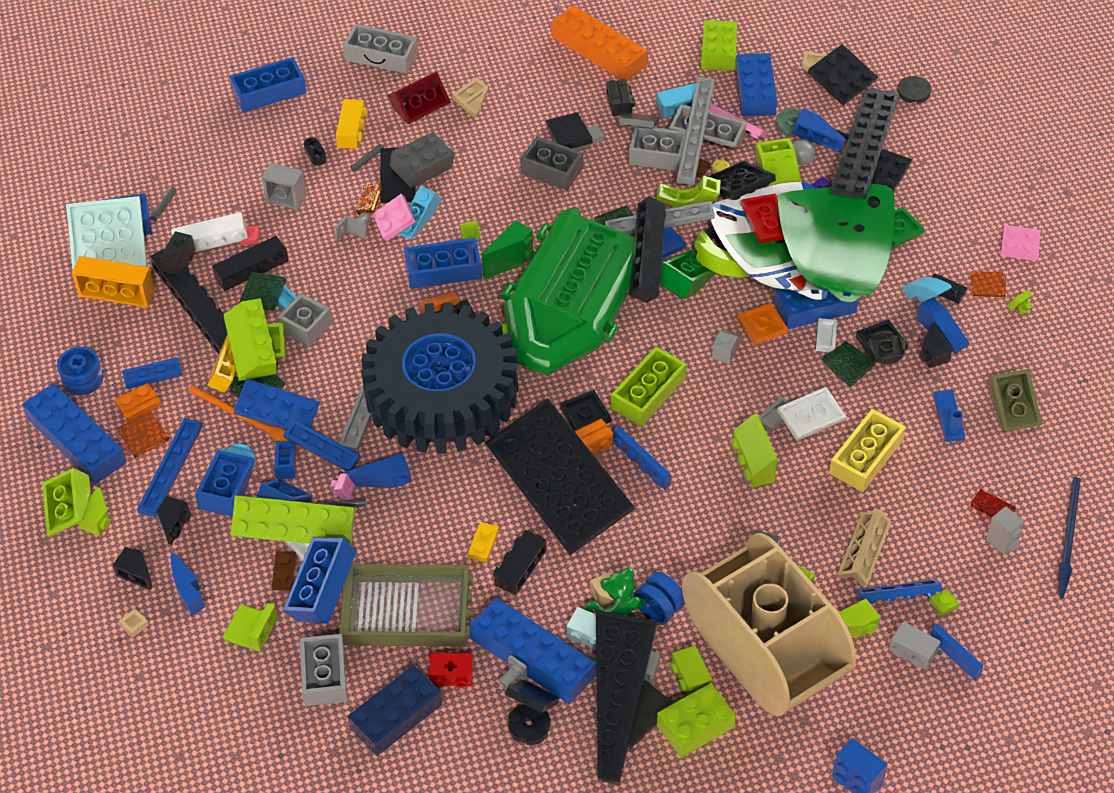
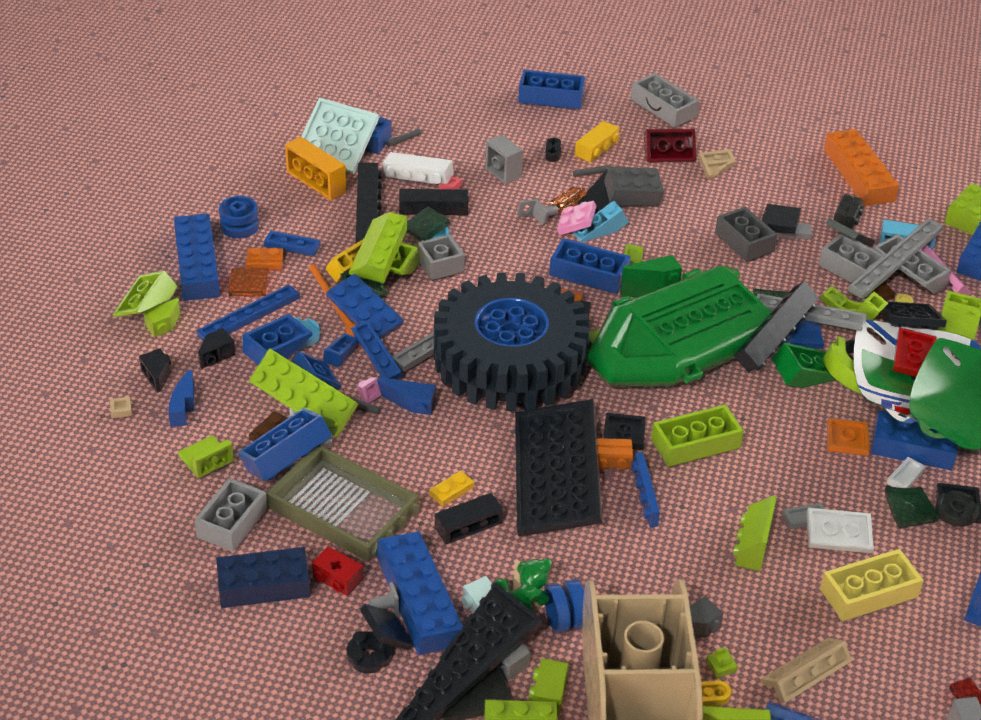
camera: 30 degrees right, 10 degrees down
pearl dark grey brick [159,231,195,276] -> none
light grey slope [712,330,743,364] -> none

